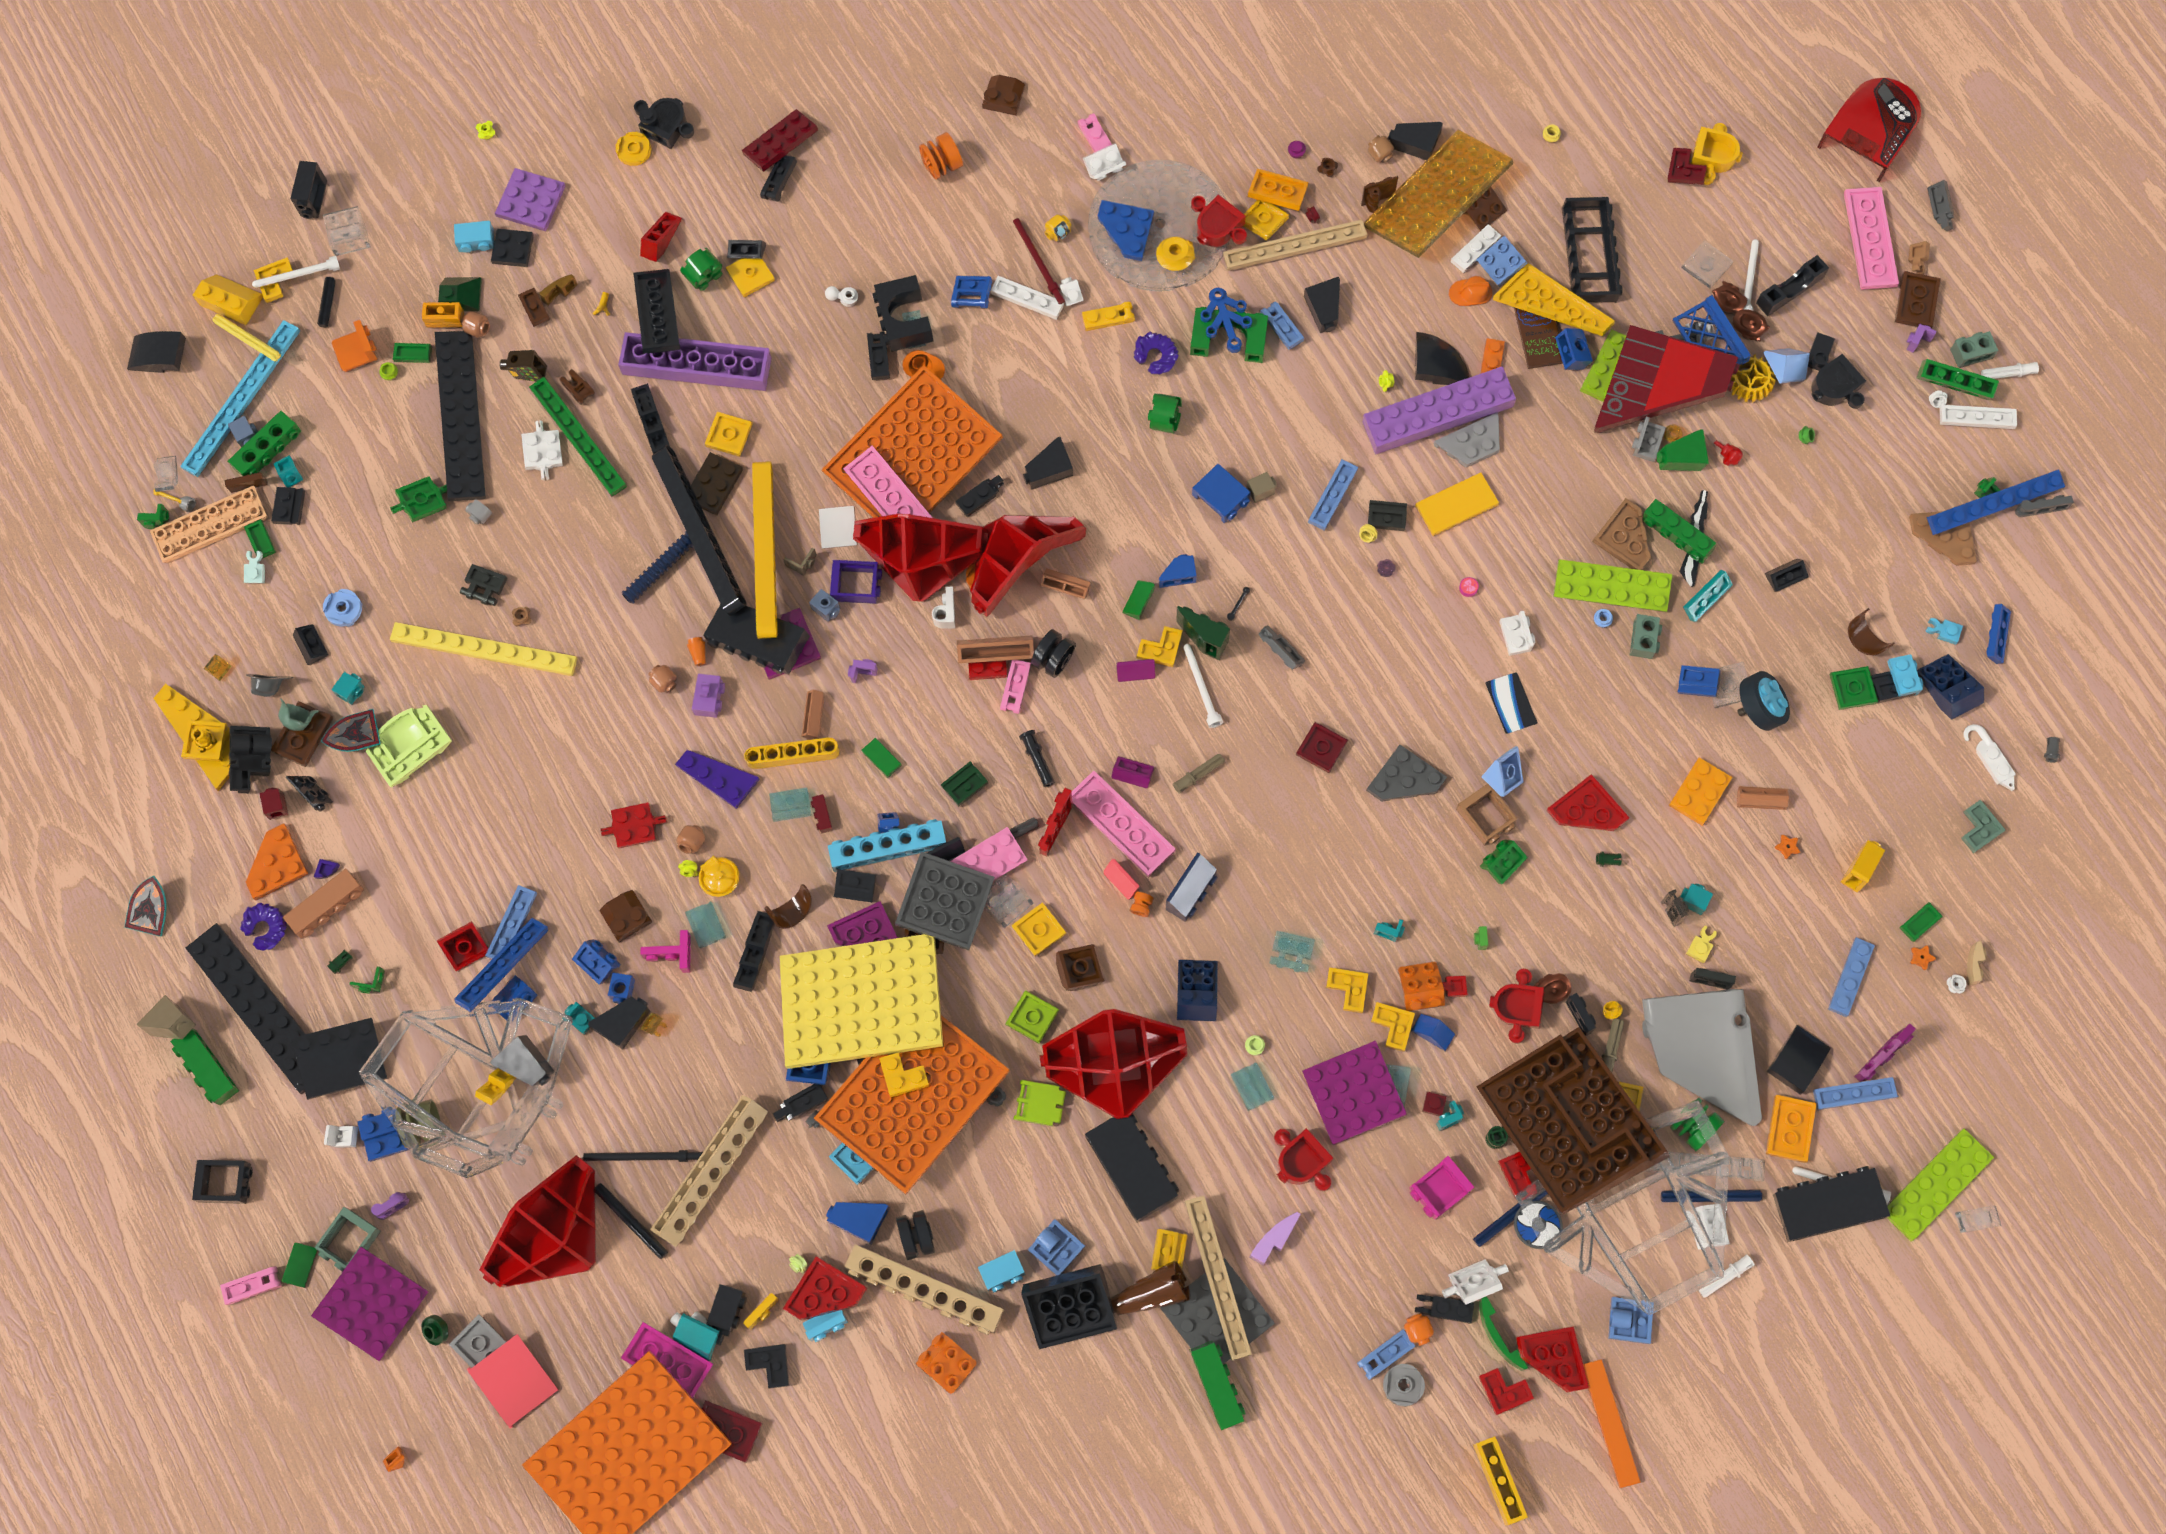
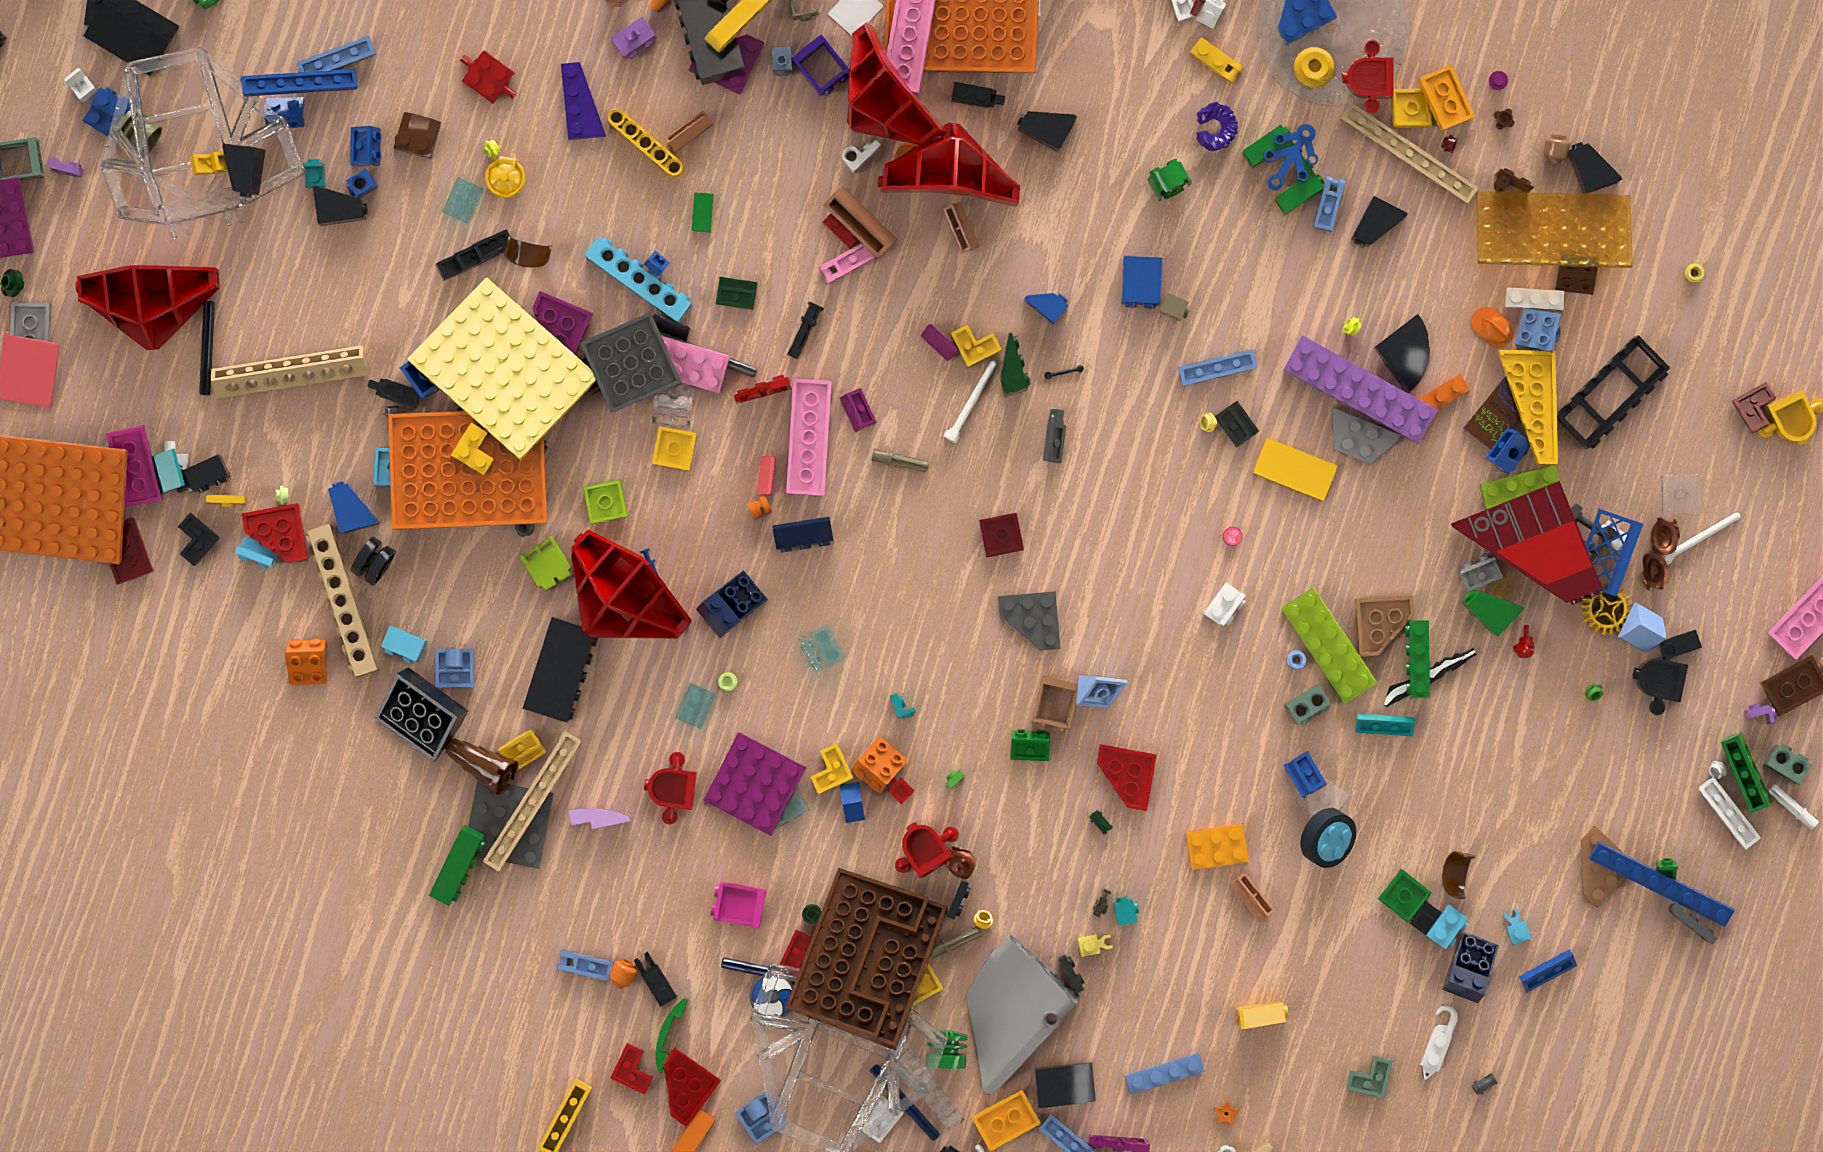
camera: 50 degrees right, 15 degrees up
red slope [437,921,489,971] -> none
black bar [583,1150,703,1162] -> none
dark pink bracket [640,930,691,973] -> none
clear yellow tile [641,1012,667,1037] -> none
nougat head [676,825,705,854] -> none
clear light blue plate [769,788,812,822] -> none
dark red piece [810,794,833,834] -> none
black plate [833,869,877,903] -> none
medium lavender bracket [848,659,878,683] -> none
black wheel [1031,629,1076,678] -> none
reddish brown slope [1056,944,1105,991] -> none
green slope [1122,580,1155,620] -> none
yellow plate [1326,967,1368,1013] -> none
clear purple plate [1377,559,1396,577] -> none
light grey plate [1383,1364,1425,1407] -> none
dark red plate [1422,1091,1447,1117] -> none
teal bracket [1436,1100,1464,1131] -> none
white plate [1442,1259,1509,1305] -> none
sticker [1485,672,1537,734] -> none
black arch [1756,255,1829,317] -> none
black slope [1765,559,1809,592] -> none
orange plate [1775,835,1800,859] -> none
green tile [1900,902,1943,942] -> none

